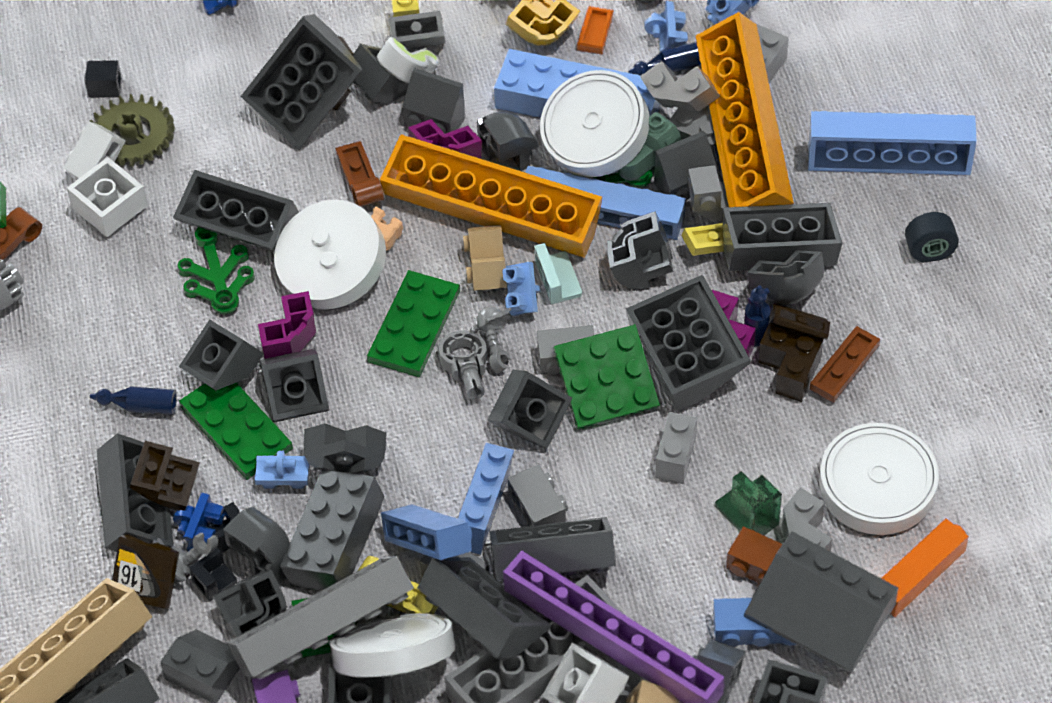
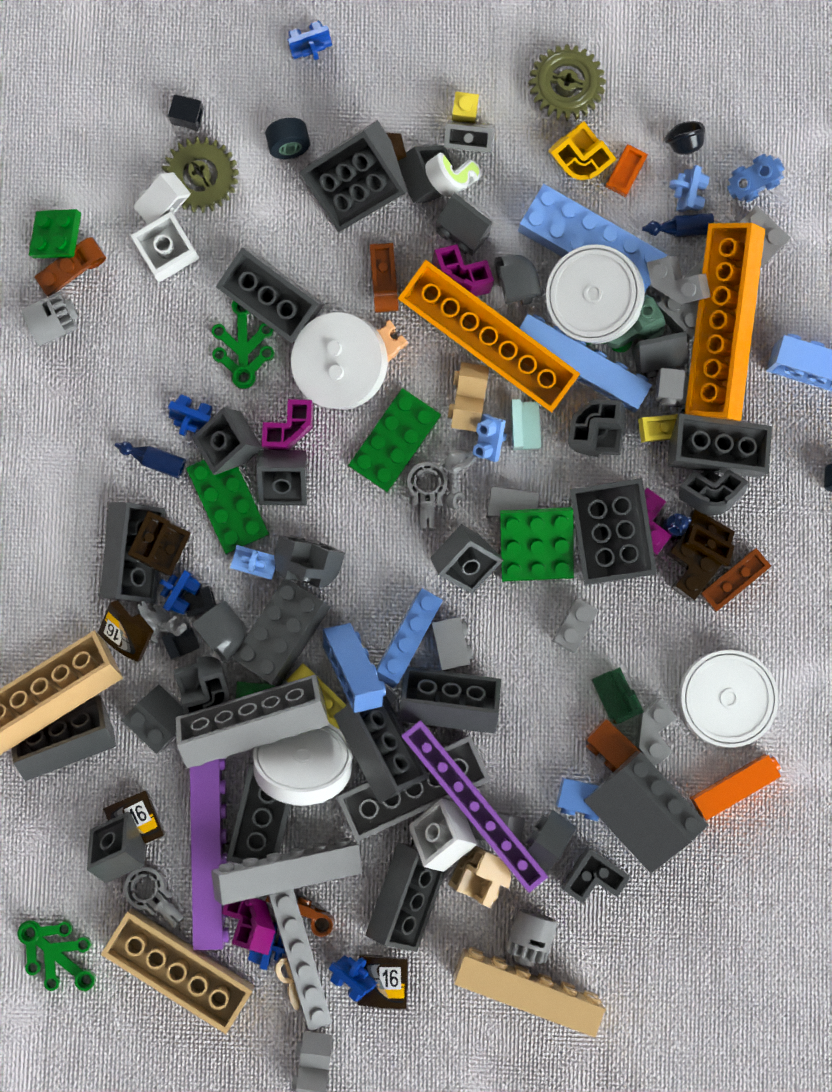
camera: 10 degrees right, 30 degrees up
none -> blue hips [168,394,212,436]
none -> black wheel [265,117,311,159]

